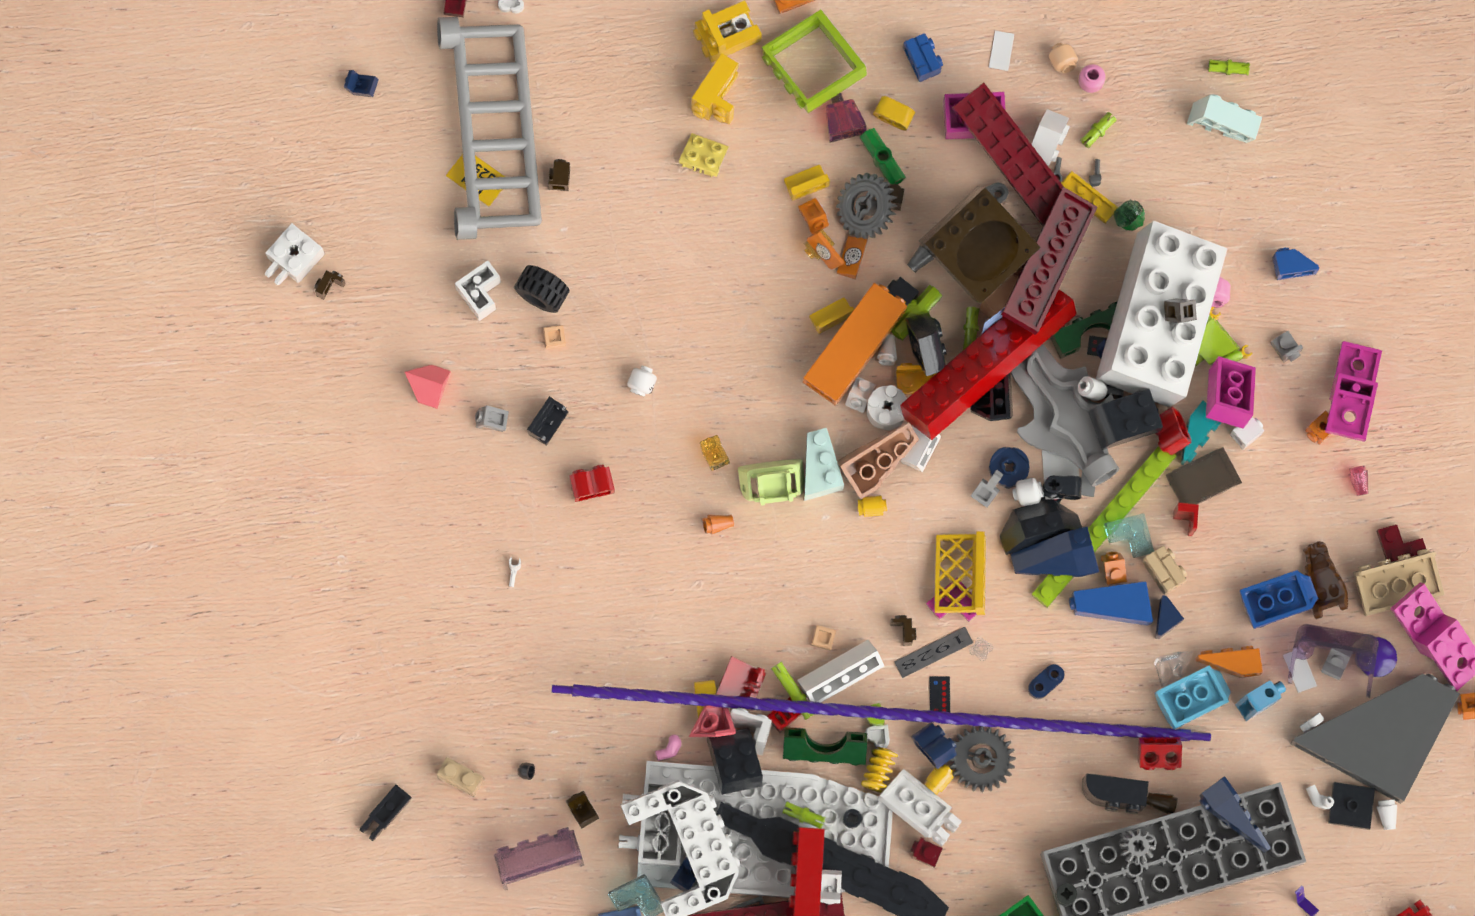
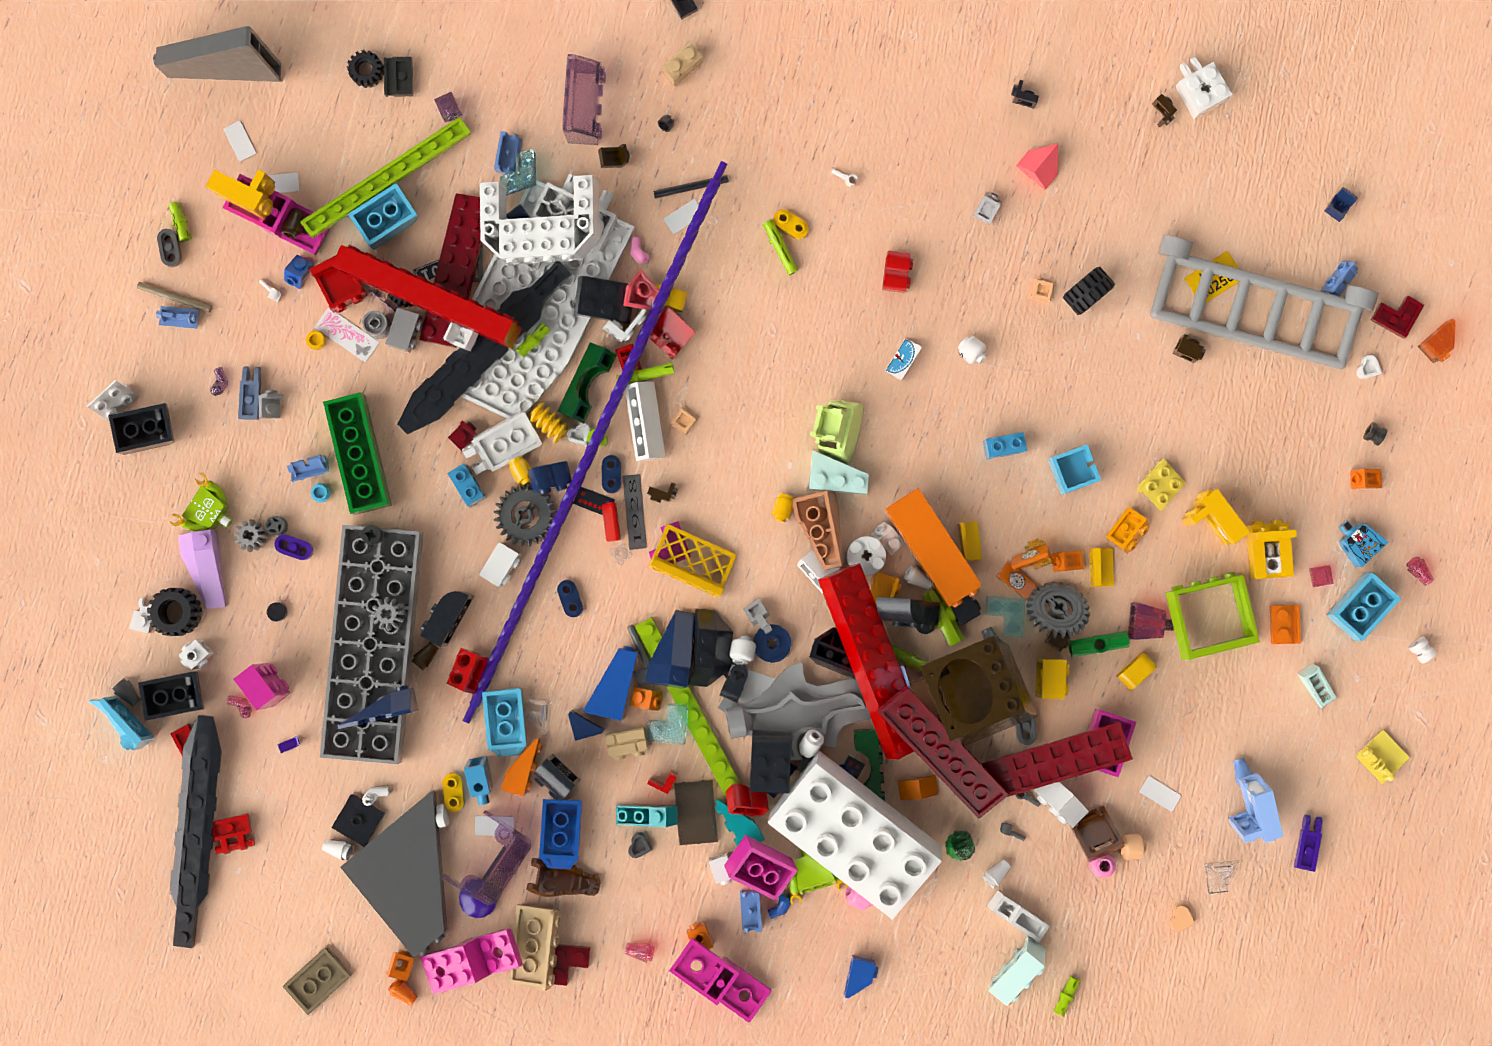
camera: 115 degrees right, 10 degrees up
white brick [455,261,501,321] -> none
black hinge [527,396,569,446] -> none
clear yellow bracket [699,435,730,471] -> none
orange cone [703,515,734,535] -> none
black bush [843,809,862,829] -> none
blue brick [903,33,943,82] -> none
yellow tile [1061,171,1119,224] -> none
lime pin [1080,112,1117,148] -> none
dark brown brick [1164,298,1197,323] -> none
light grey bracket [1270,331,1303,362] -> none
light grey bracket [1321,643,1353,680] -> none
none -> yellow plate [442,773,465,812]
none -> dark azure brick [447,463,487,507]
none -> white brick [479,542,521,587]
none -> black brick [533,754,581,801]
none -> dark blue plate [602,455,621,494]
none -> slope [602,502,621,542]
none -> teal slope [616,805,678,827]
none -> dark grey piece [627,624,650,686]
none -> dark grey tile [628,832,653,858]
none -> black bar [653,175,729,198]
none -> white sticker [663,199,699,235]
none -> medium blue hinge [740,890,762,933]
none -> lime pin [762,219,799,276]
none -> blue arm [768,893,791,919]
none -> yellow plate [773,209,808,240]
none -> slope [885,339,922,381]
none -> orange slope [897,775,939,800]
none -> dark azure brick [983,432,1027,460]
none -> white cone [983,859,1011,888]
none -> clear light blue plate [985,596,1026,638]
none -> white slope [987,890,1050,942]
none -> black bracket [1011,80,1039,109]
none -> yellow brick [1035,658,1069,699]
none -> medium azure piece [1048,444,1101,495]
none -> reddish brown container [1070,806,1125,862]
none -> light orange bracket [1106,507,1150,554]
none -> medium blue hinge [1321,260,1358,296]

